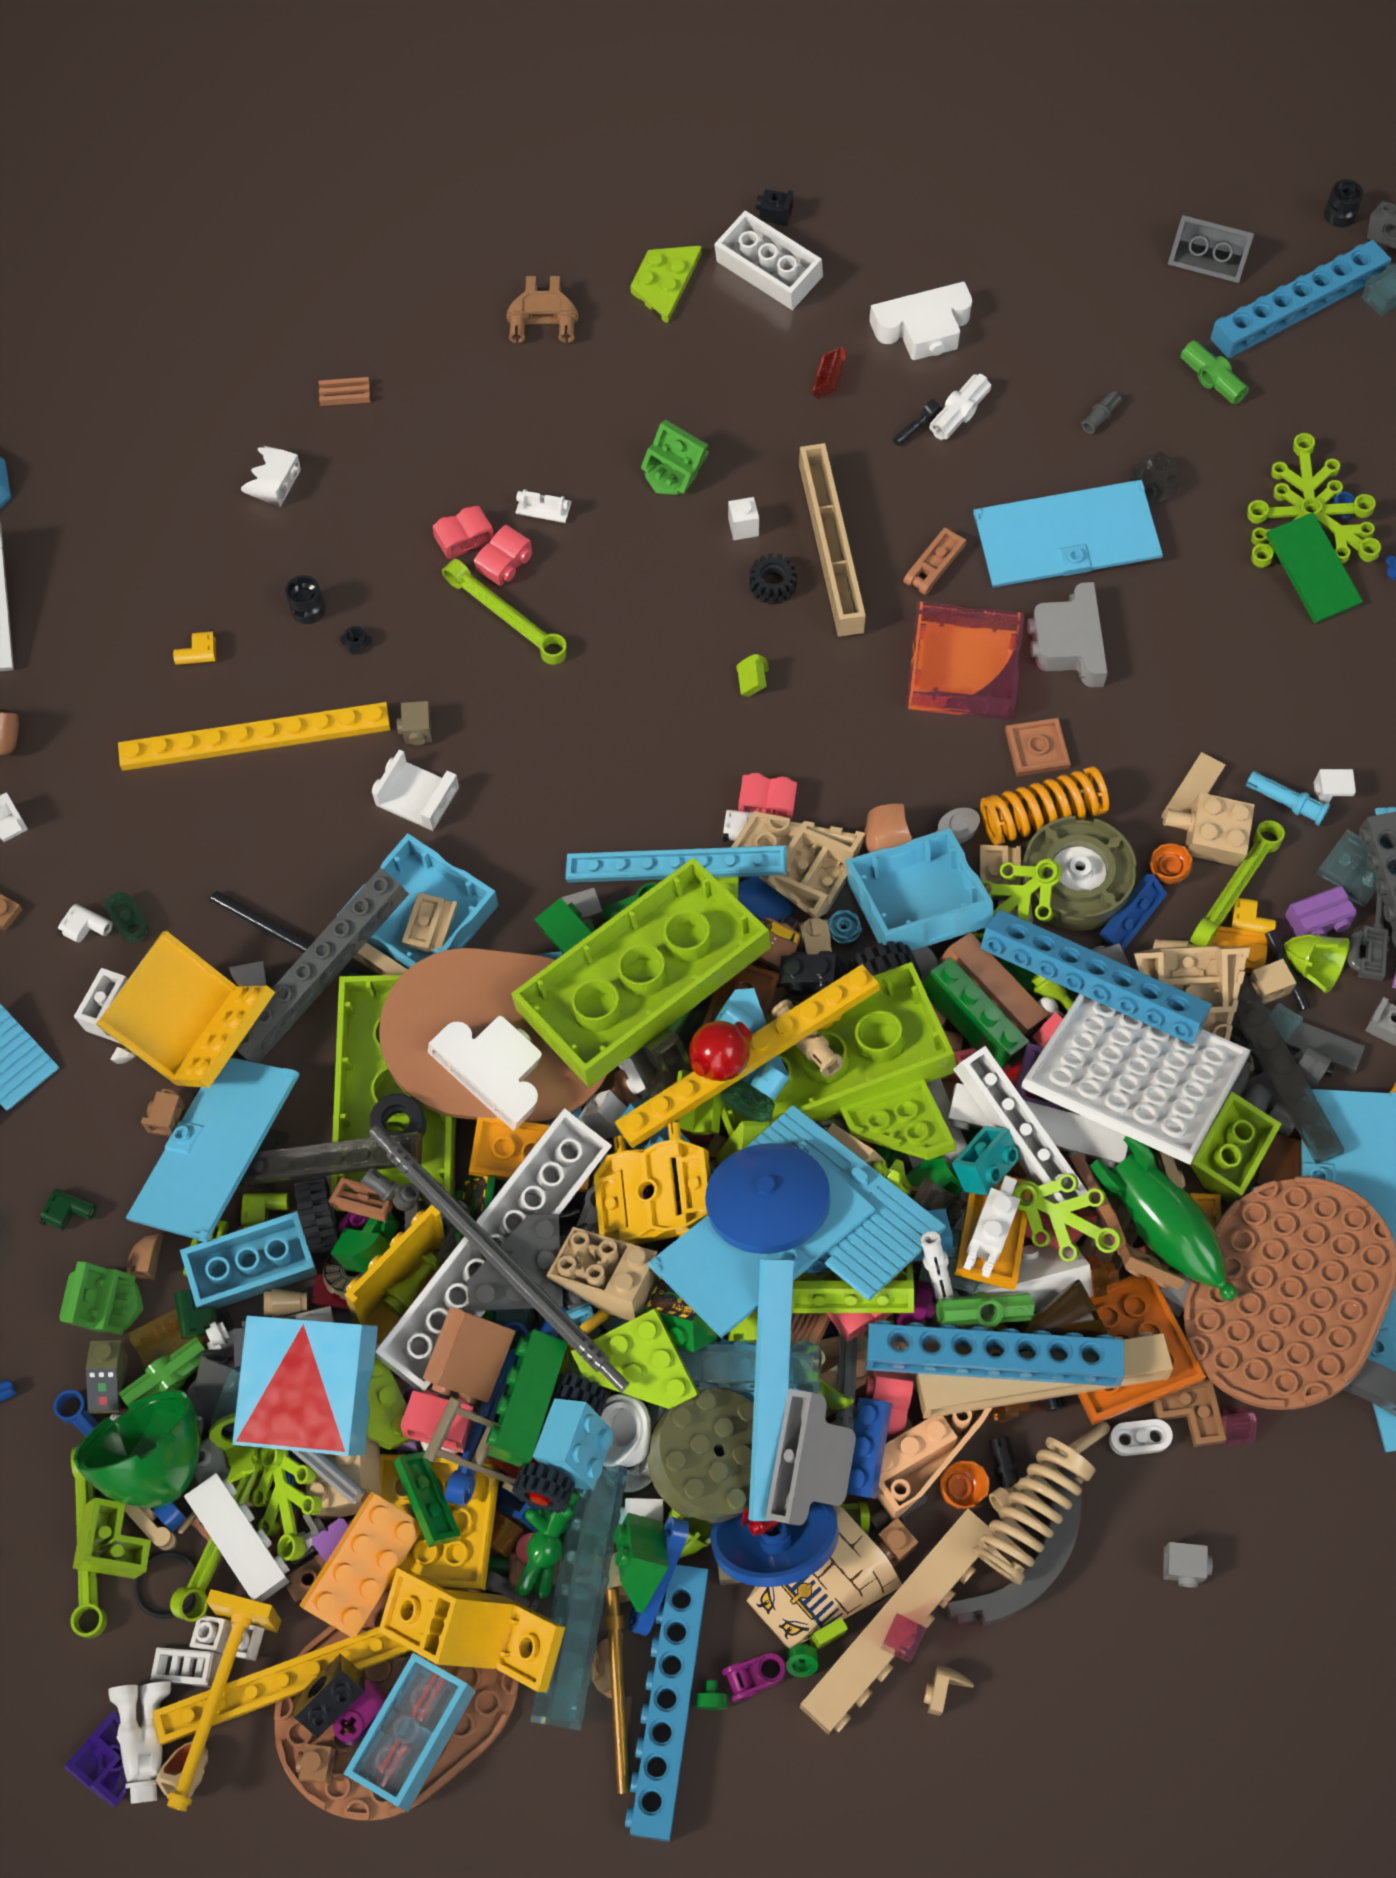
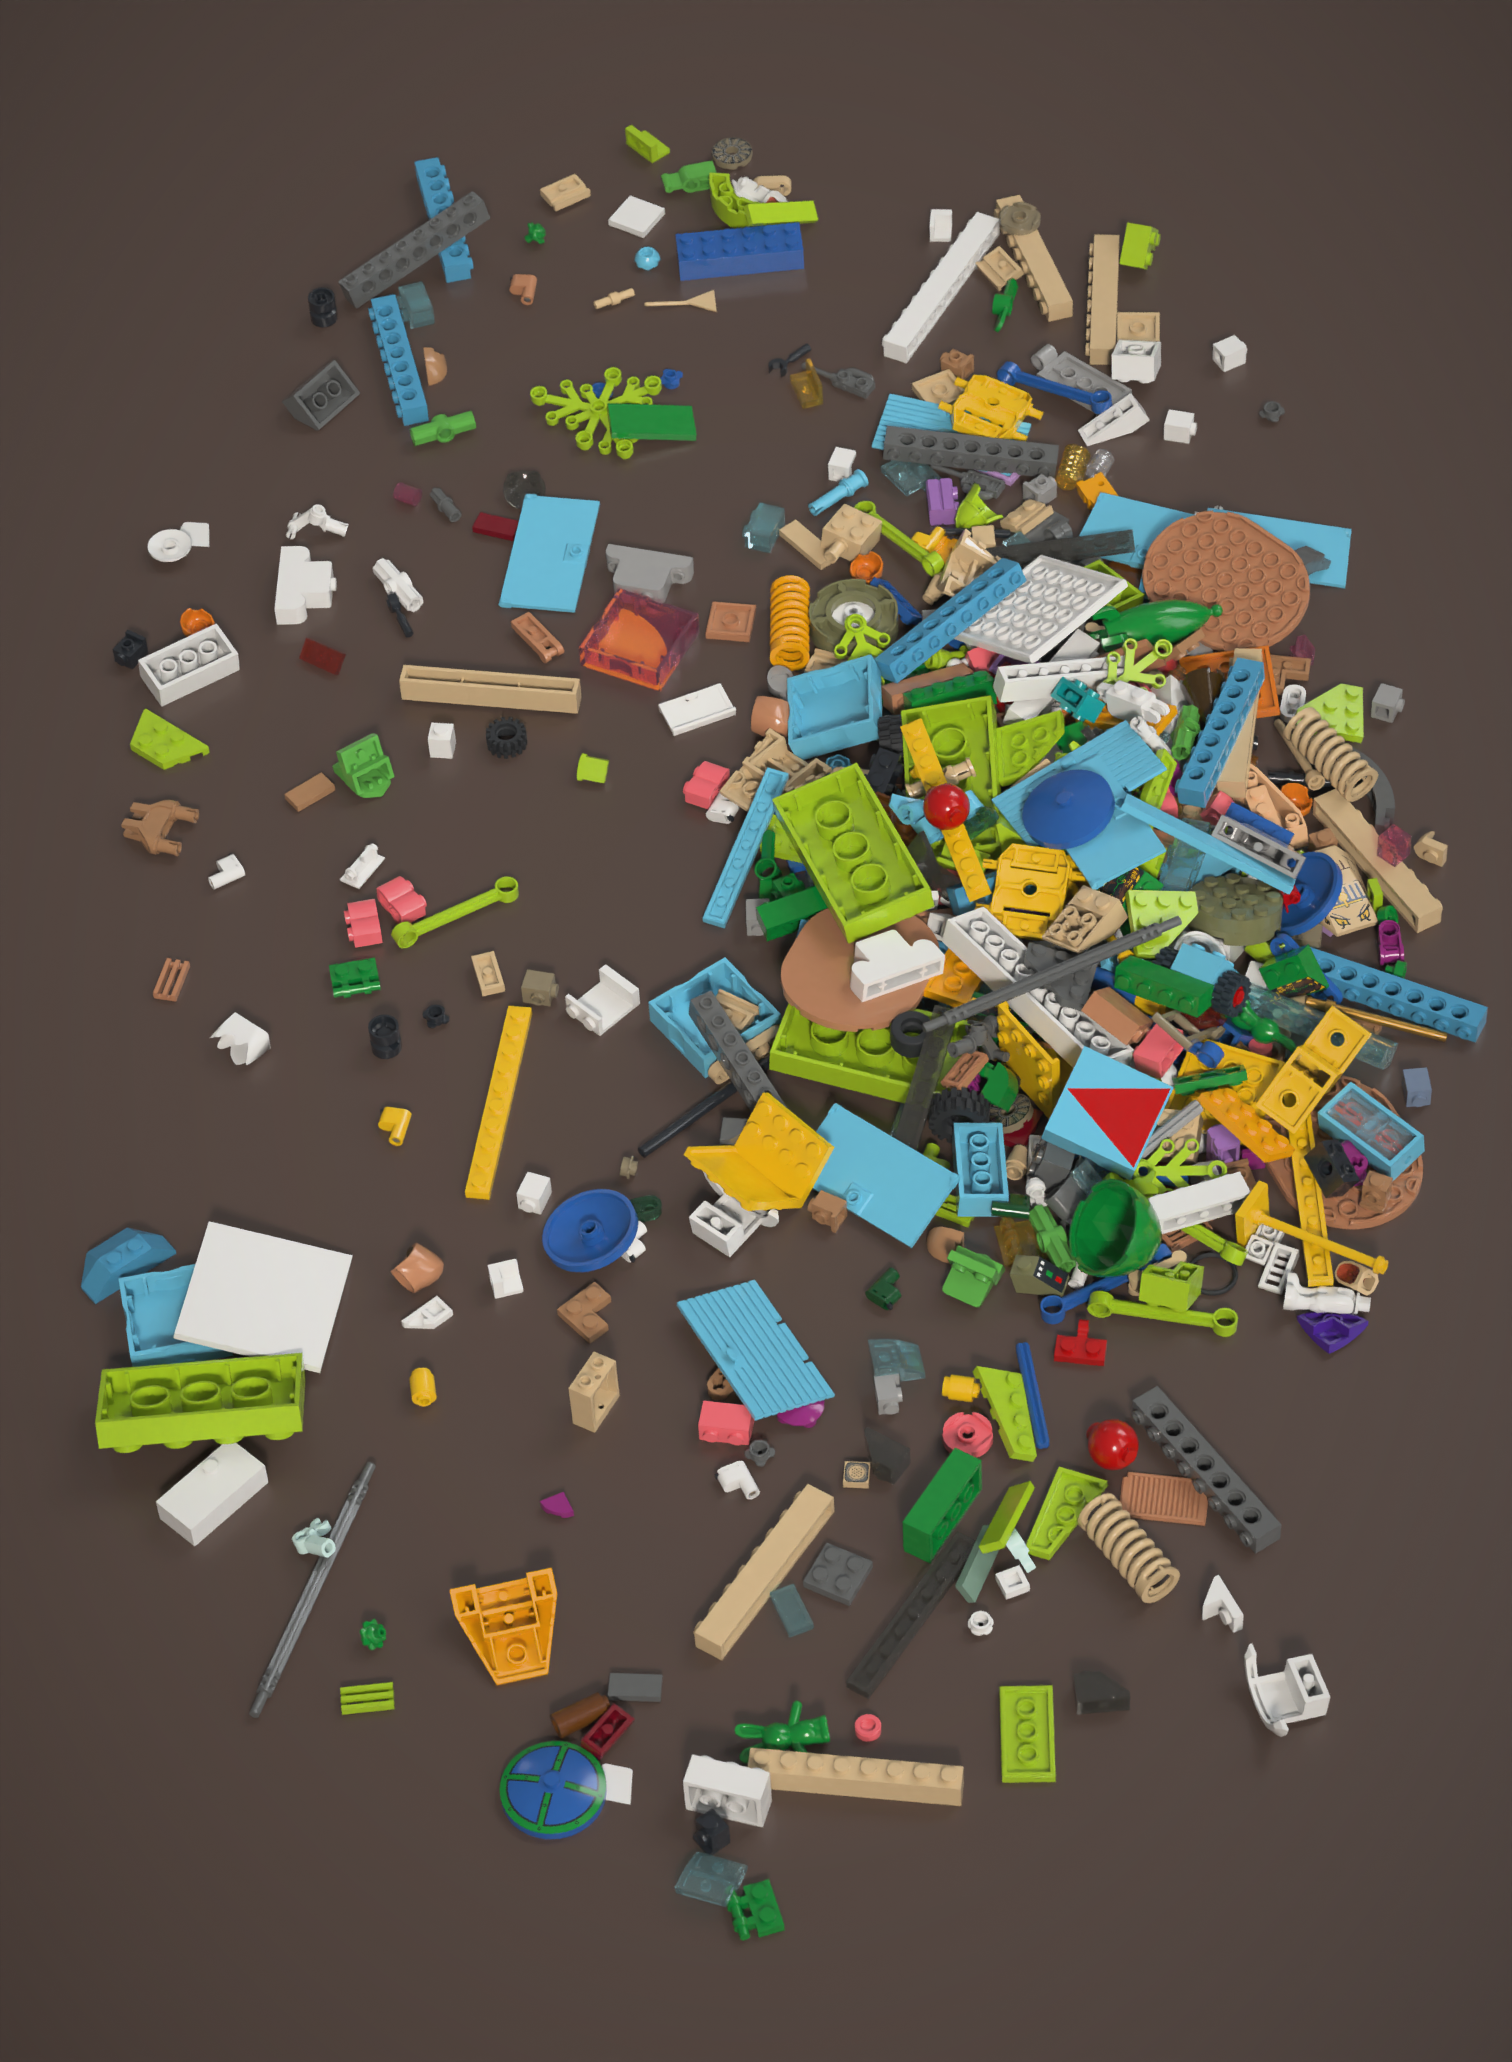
camera: 70 degrees left, 15 degrees down
none -> white dish [148,529,192,562]
none -> white sticker [180,522,209,547]
none -> orange hair [180,608,215,637]
none -> white piece [208,853,245,890]
none -> medium nougat tile [284,772,335,812]
none -> white pin [286,505,349,539]
none -> green plate [329,958,381,998]
none -> clear pink piece [393,482,422,507]
none -> medium nougat brick [423,348,447,386]
none -> tan plate [471,951,505,997]
none -> dark red tile [472,512,519,541]
none -> white brick [516,1172,552,1215]
none -> blue dish [542,1189,638,1272]
none -> dark tan plate [620,1156,638,1179]
none -> white door [658,683,736,736]
none -> clear light blue brick [742,503,785,553]
none -> tan plate [1000,499,1054,536]
none -> red plate [1054,1319,1107,1366]
none -> lime plate [1295,684,1364,743]
none -> sand blue brick [1402,1067,1432,1107]

